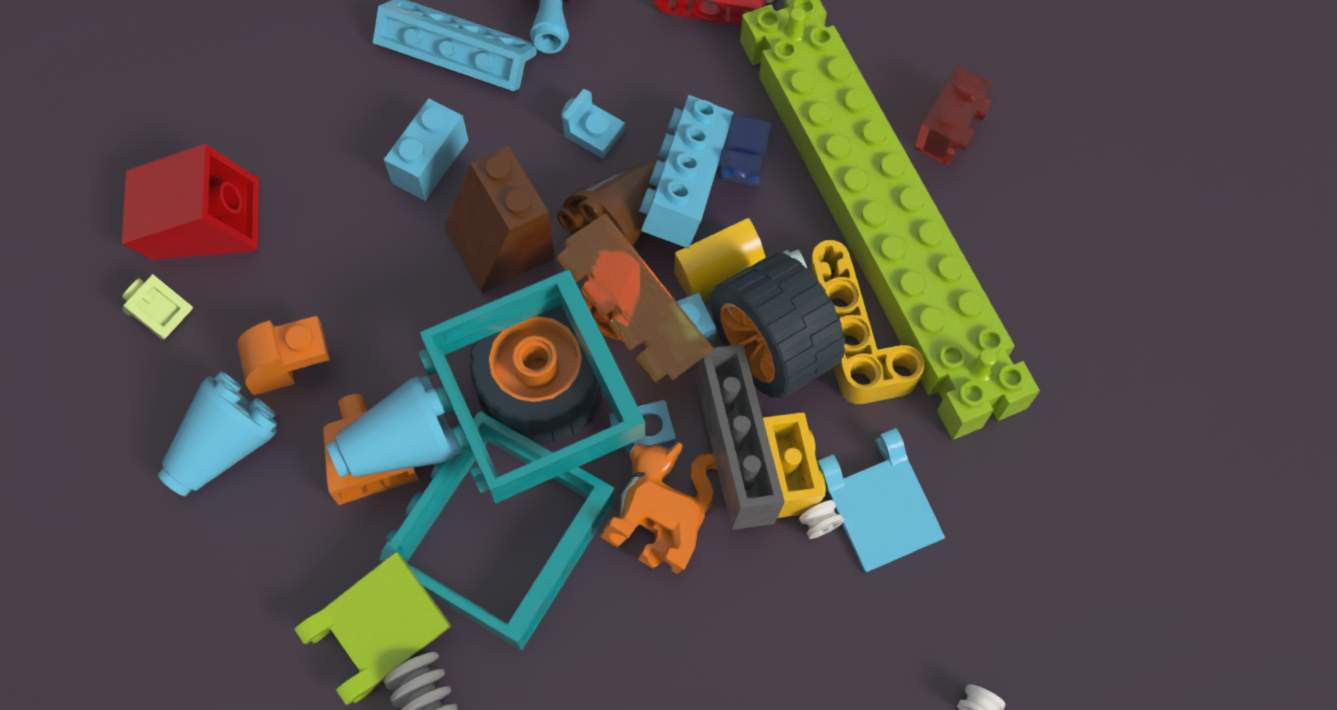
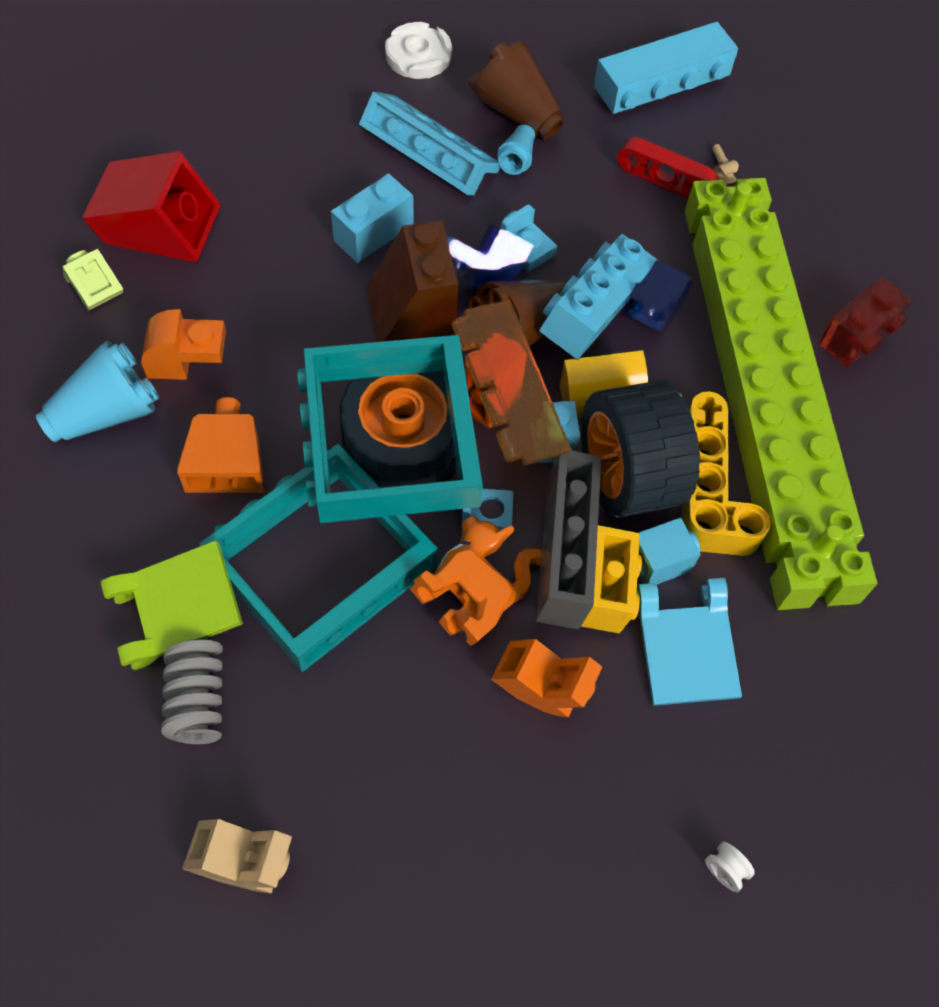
camera: 15 degrees right, 5 degrees down
medium azure cone [326,375,461,478] -> none
white bush [799,500,844,539] -> none
none -> clear blue brick [446,224,533,287]
none -> orange brick [491,639,602,717]
none -> medium azure brick [639,518,701,584]

